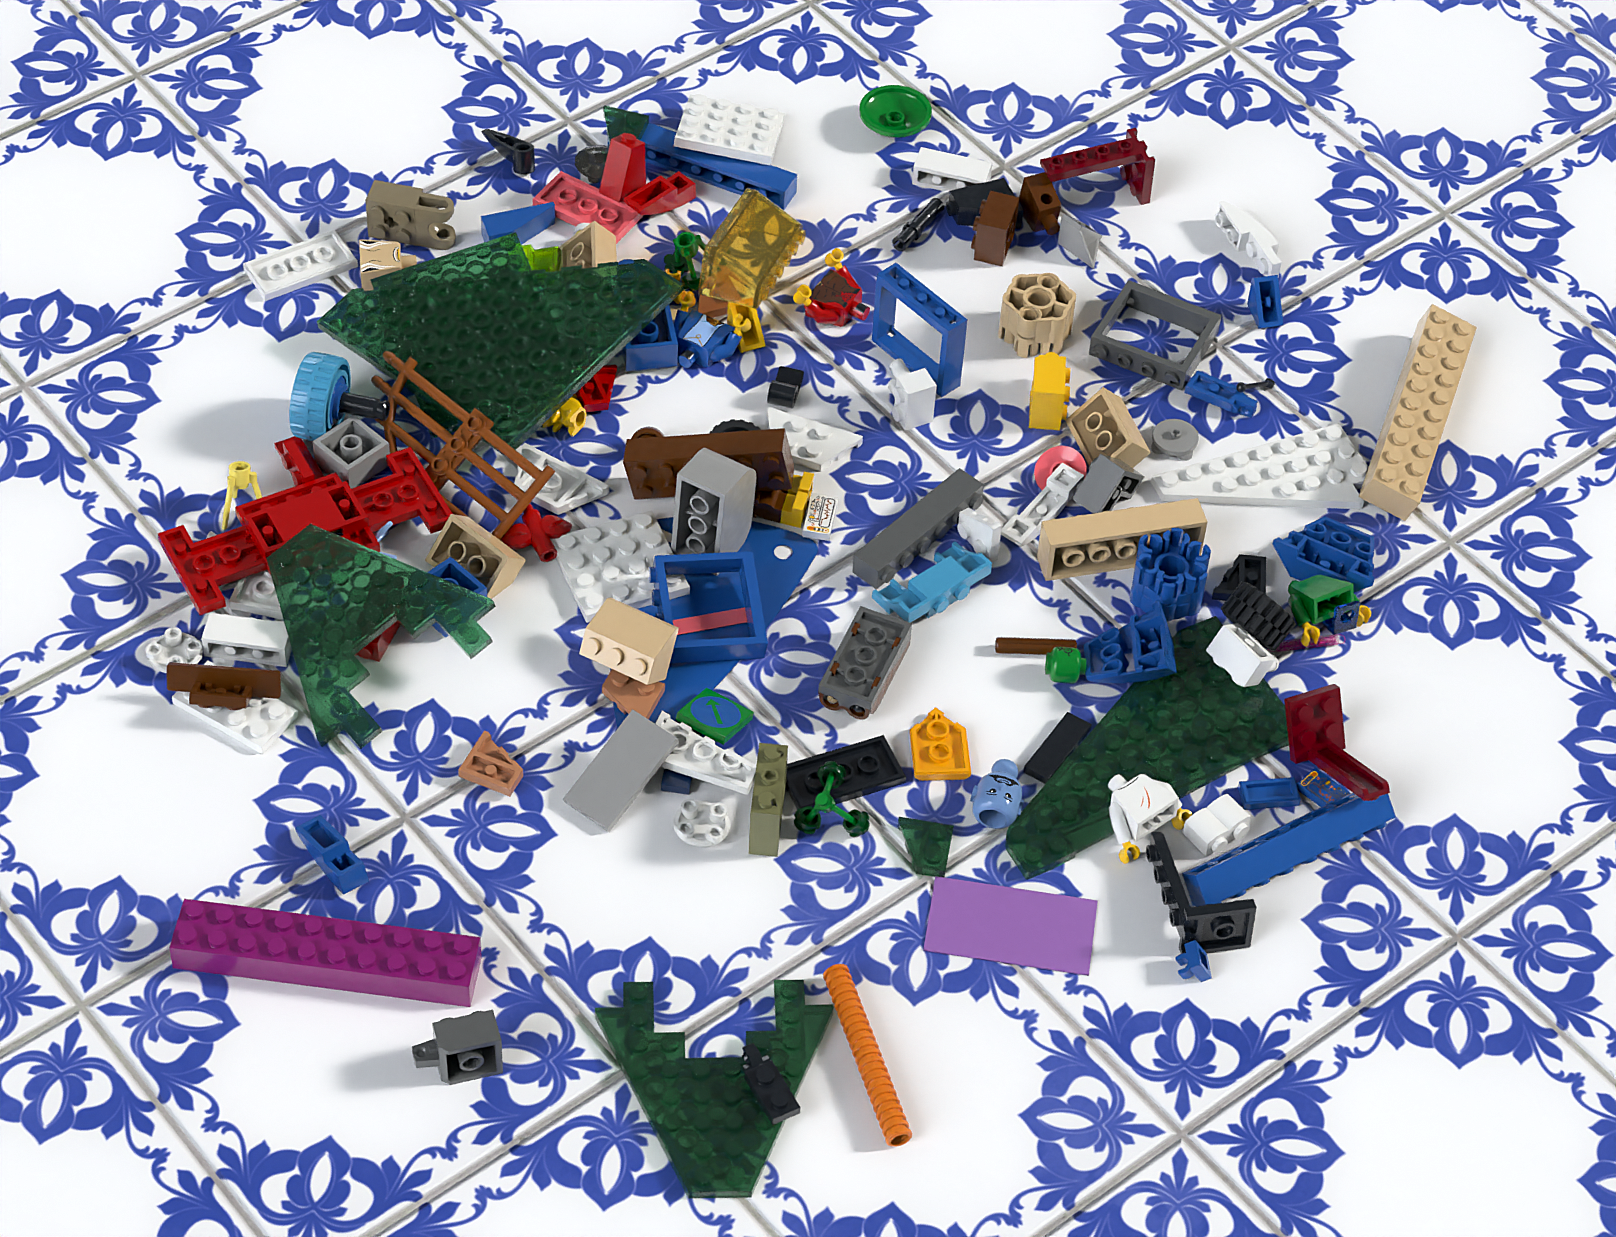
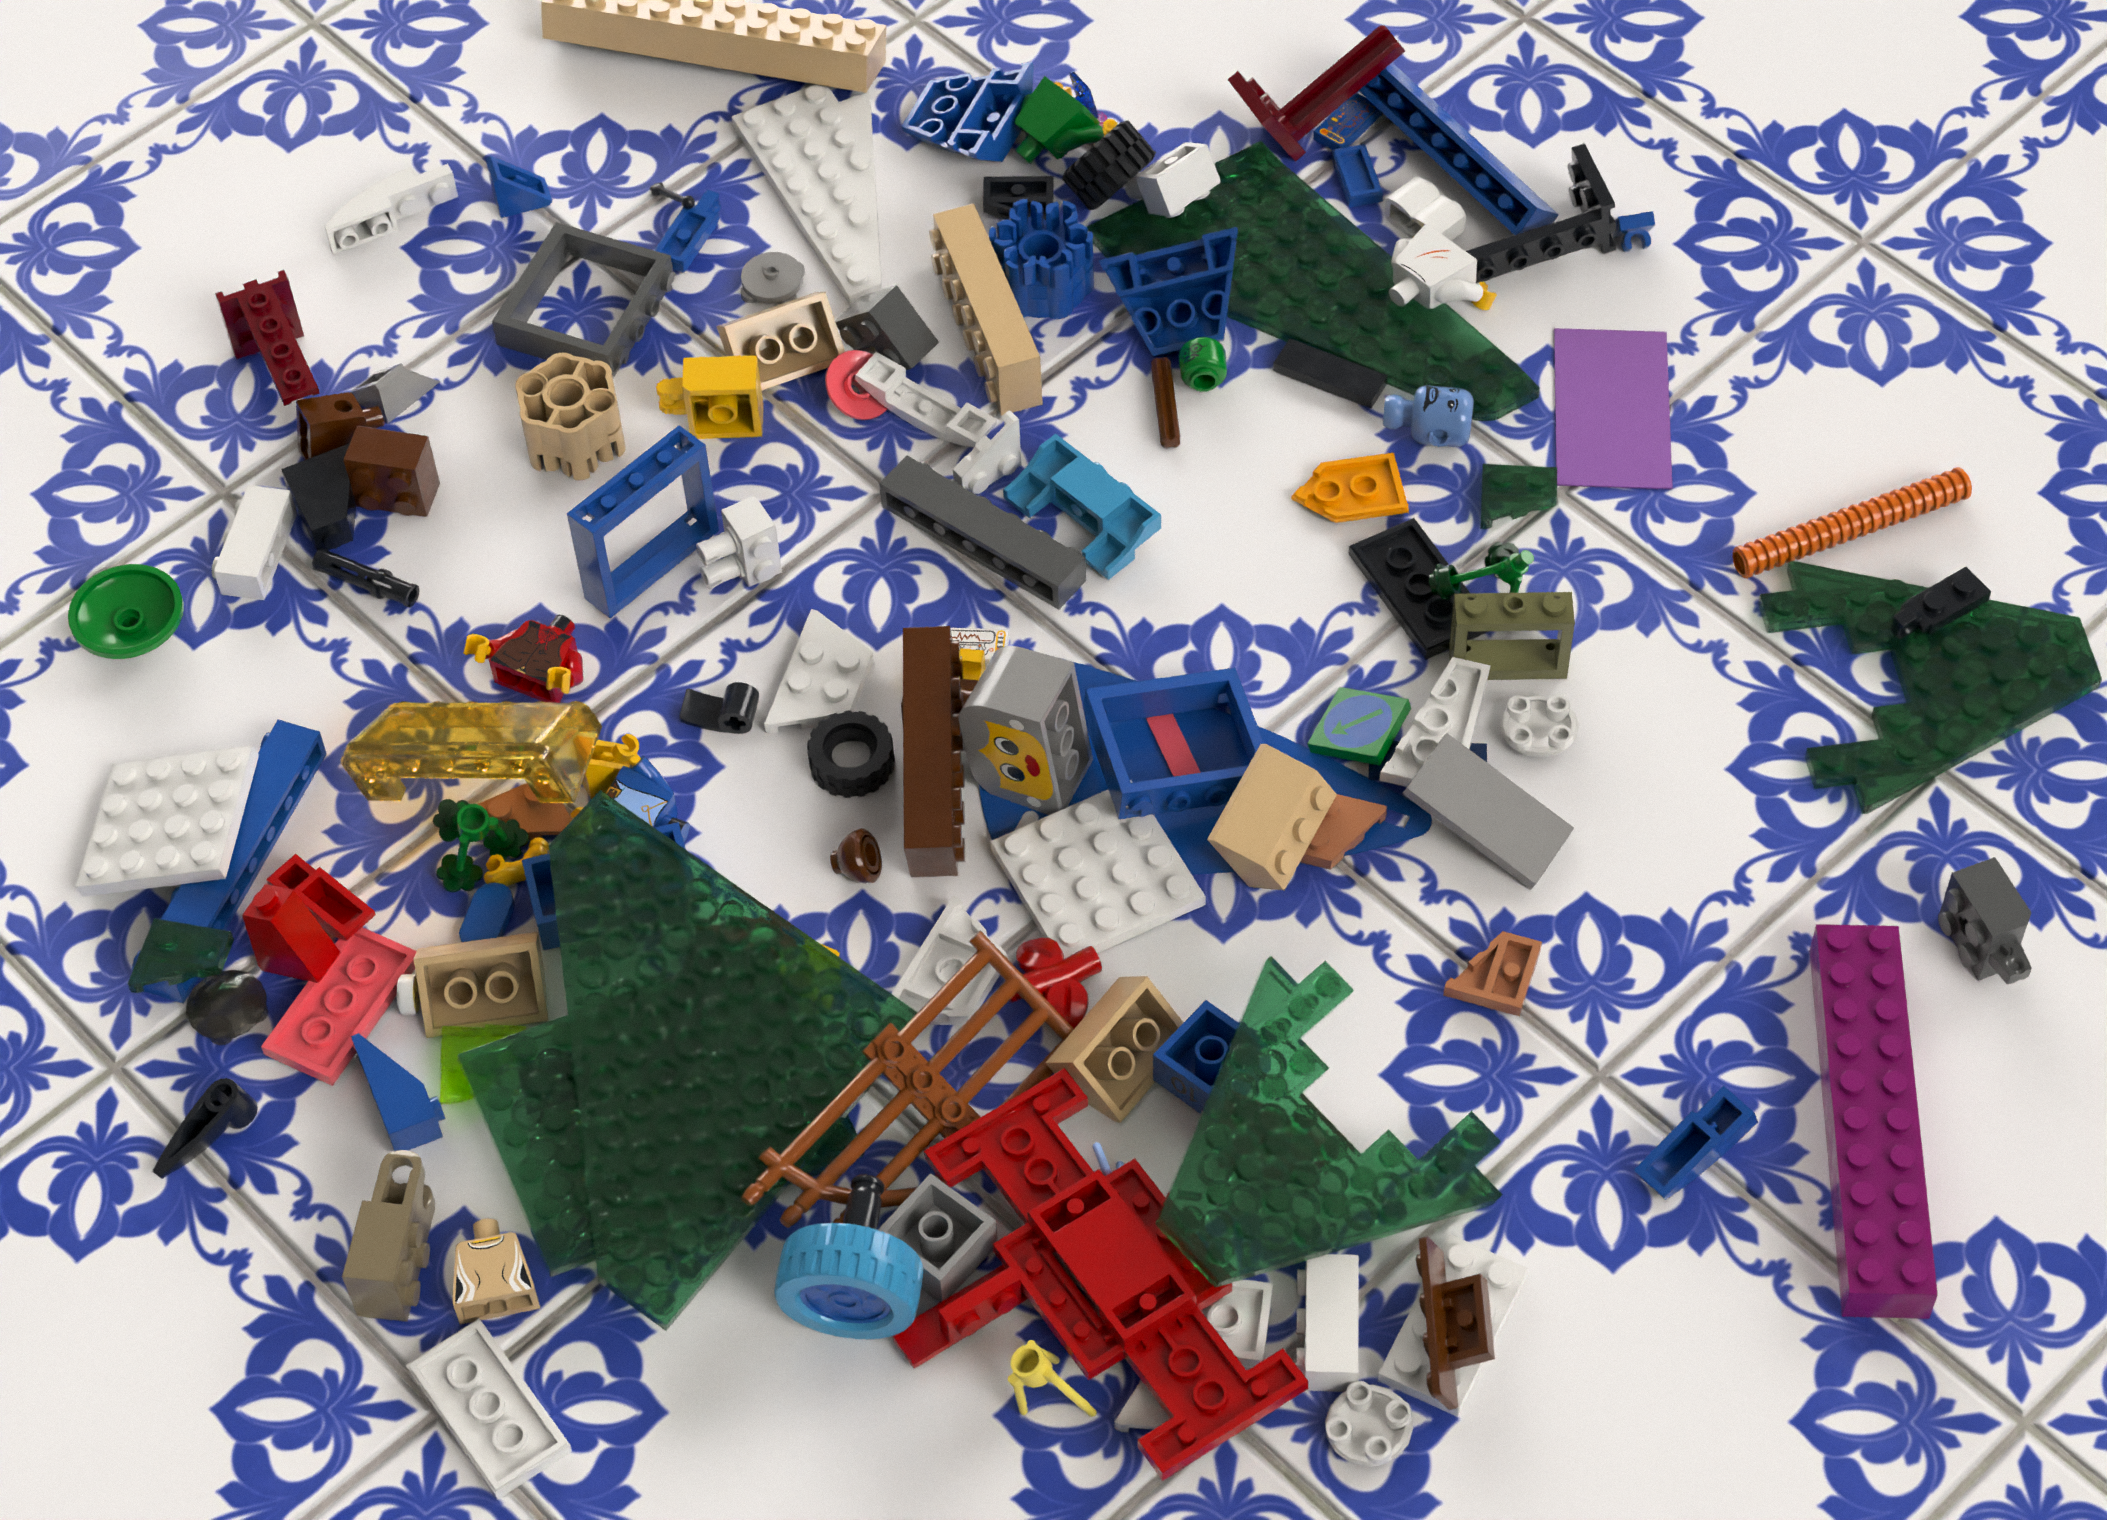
camera: 90 degrees left, 5 degrees up
dark grey piece [818,606,912,720] -> none

